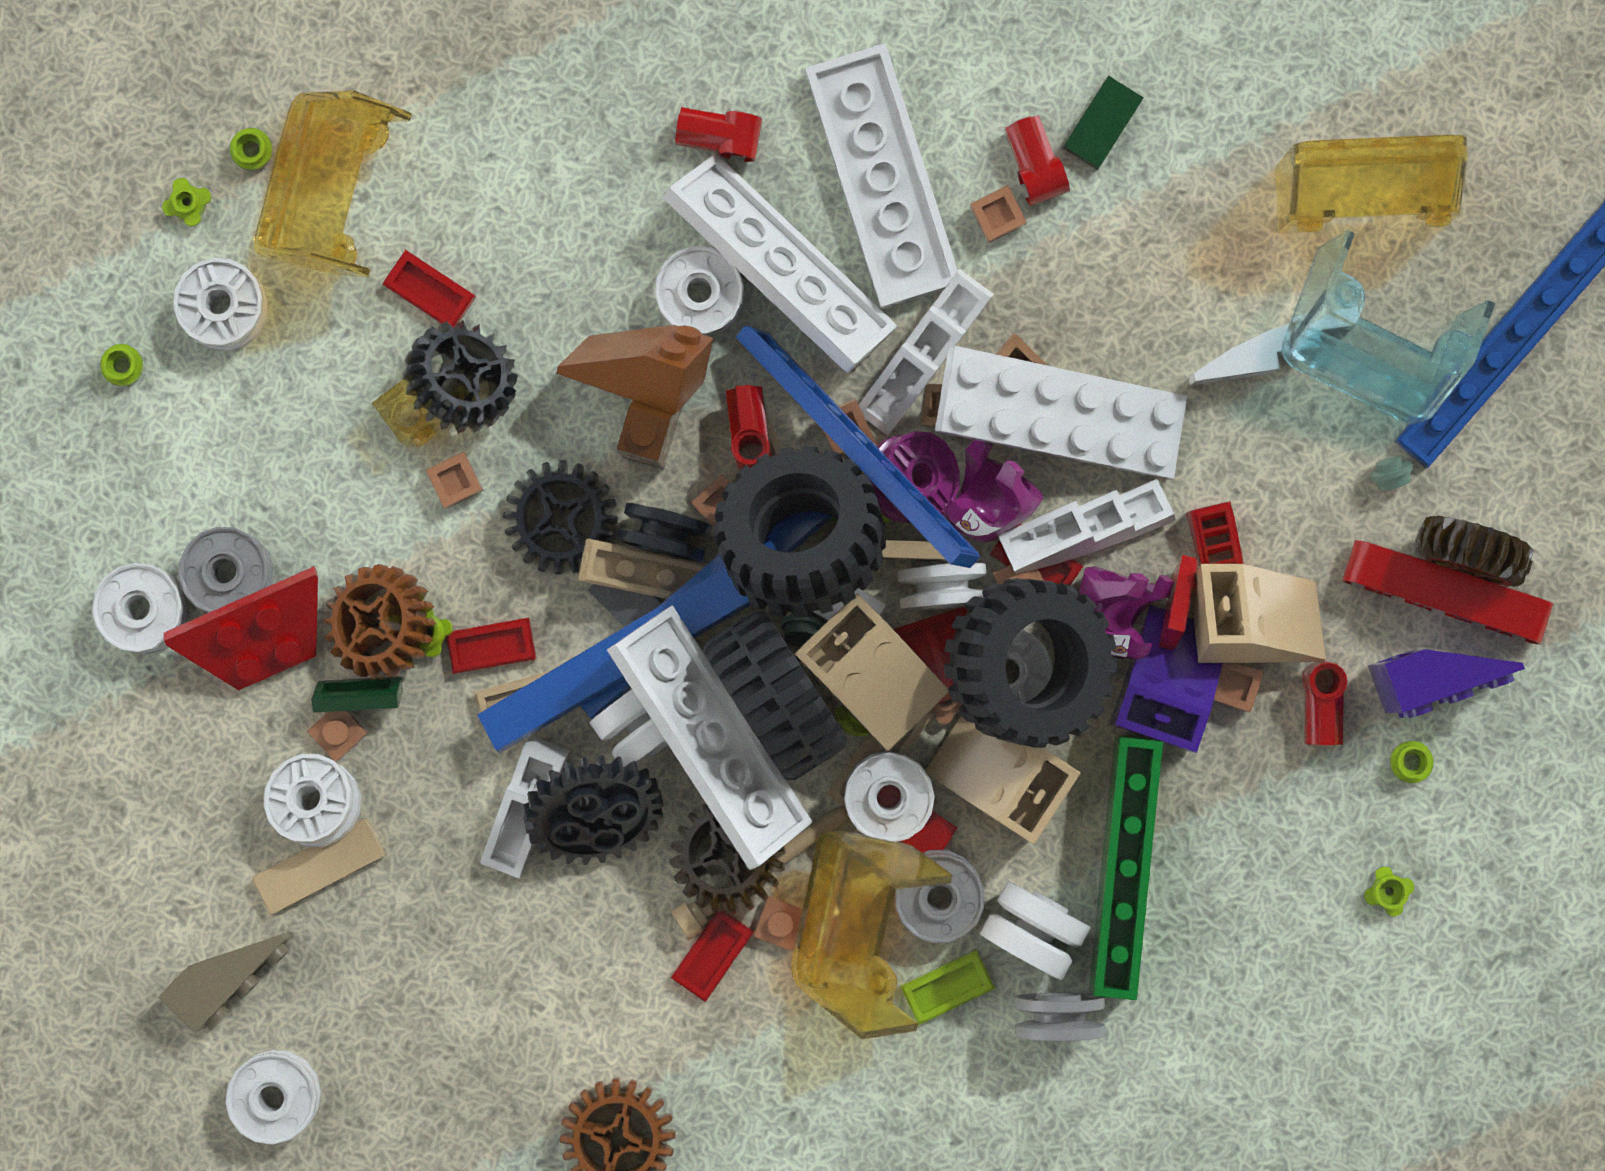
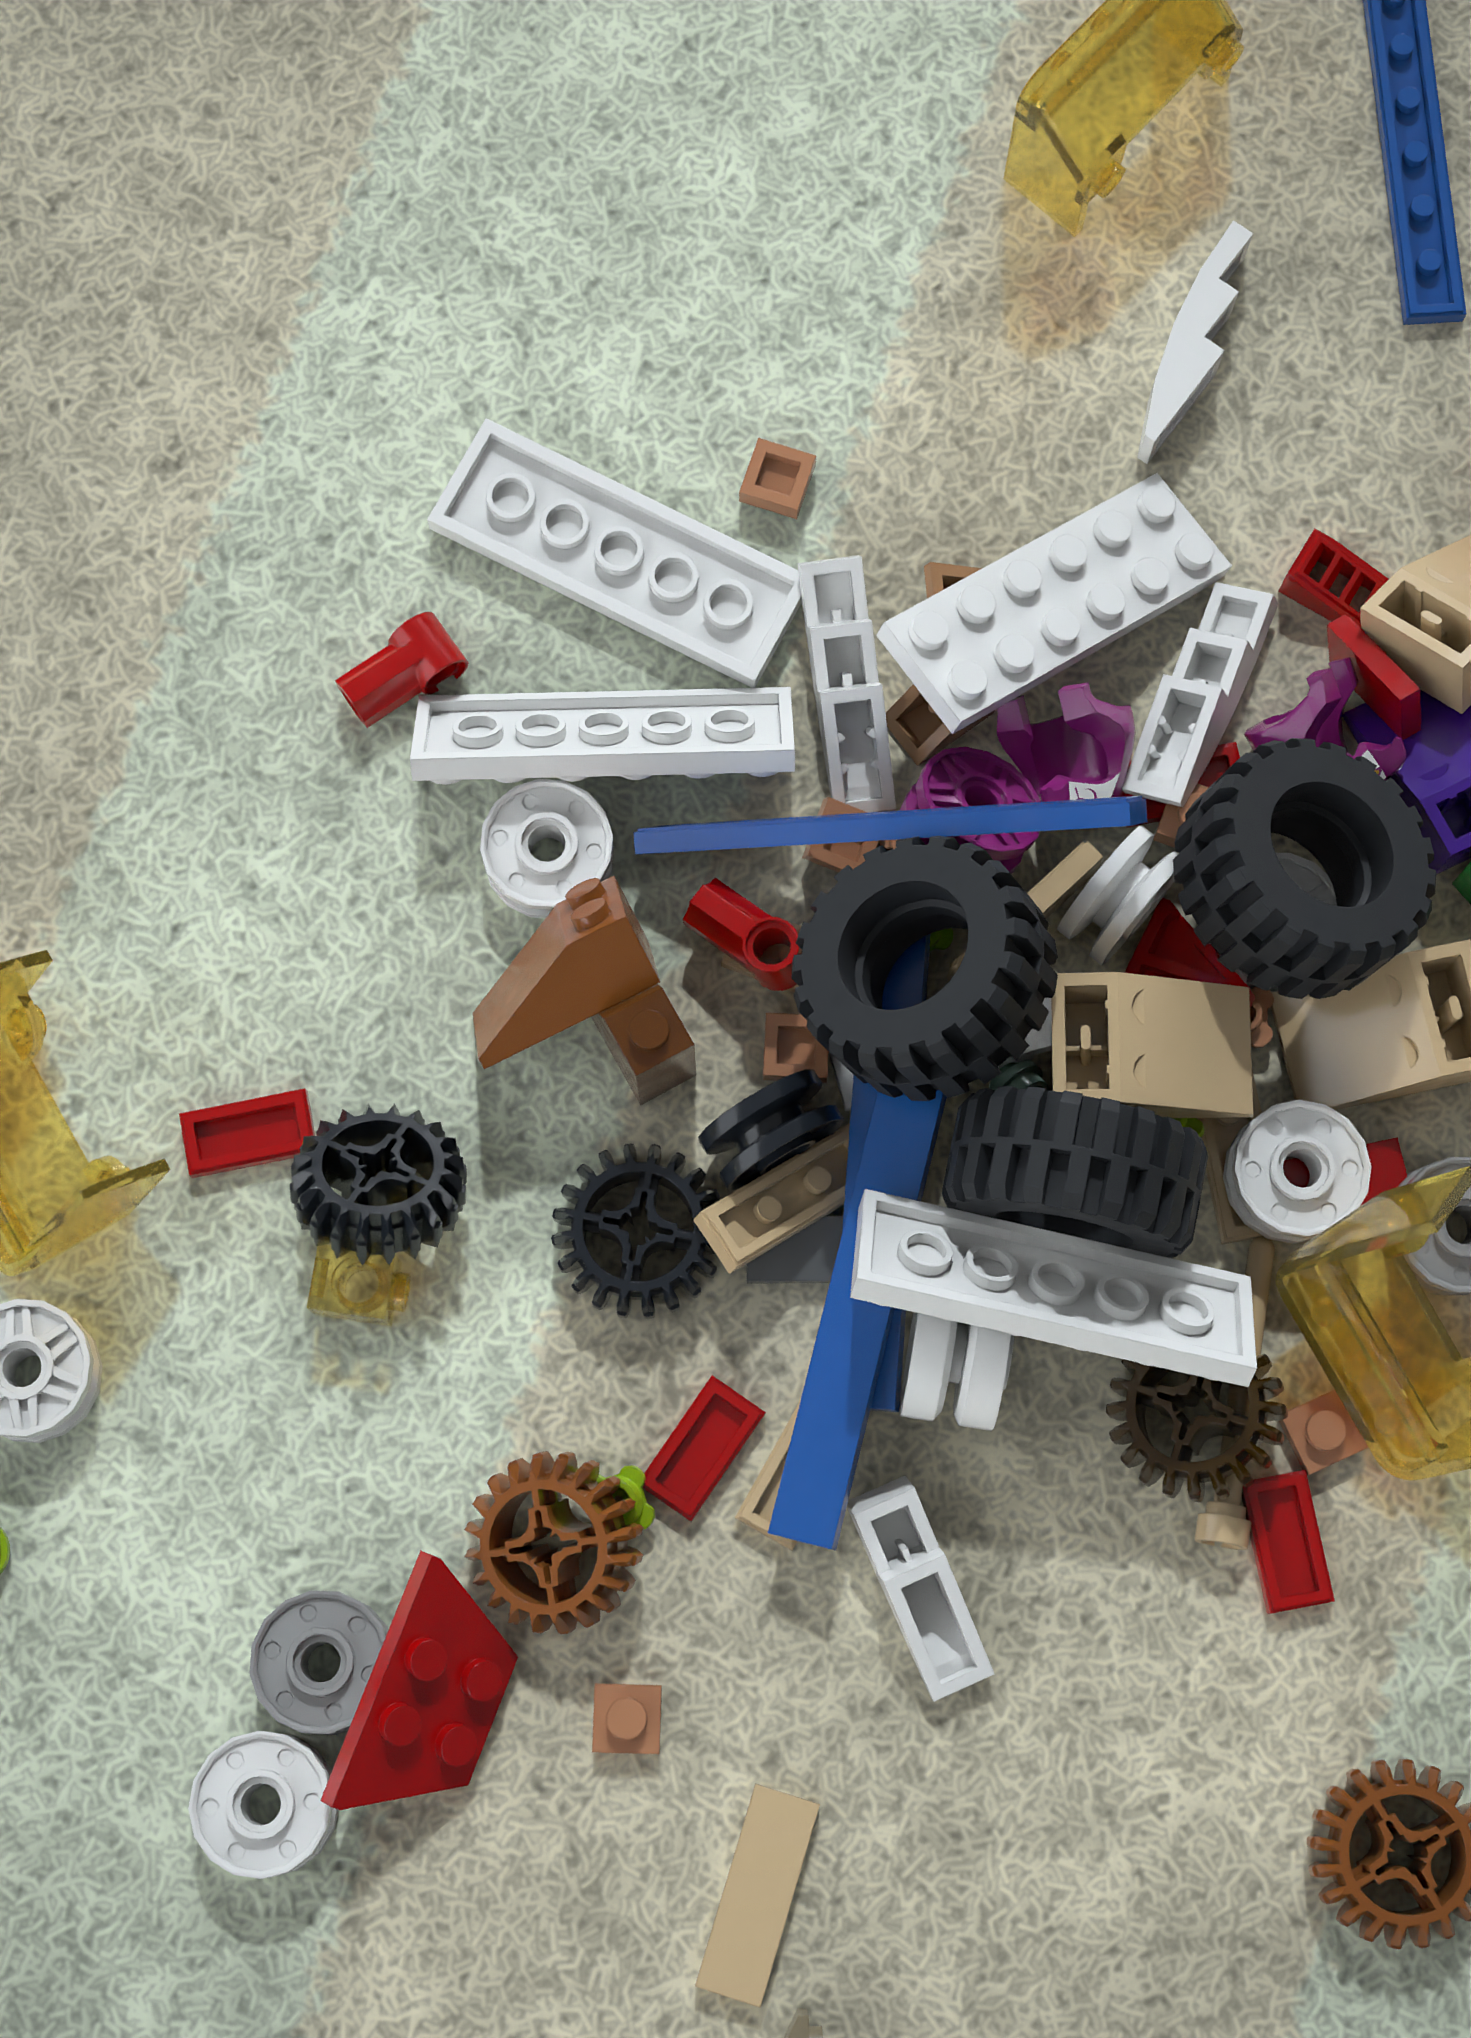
camera: 50 degrees left, 10 degrees down
white wheel [264,754,361,847] -> none
dark green tile [311,676,403,713] -> none
nougat plate [426,452,484,509] -> none
black gear [523,755,664,865] -> none
red piece [1004,115,1070,206] -> none
dark green tile [1063,75,1144,170] -> none
clear light blue windscreen [1282,230,1496,424] -> none
sand green plate [1370,456,1413,491] -> none

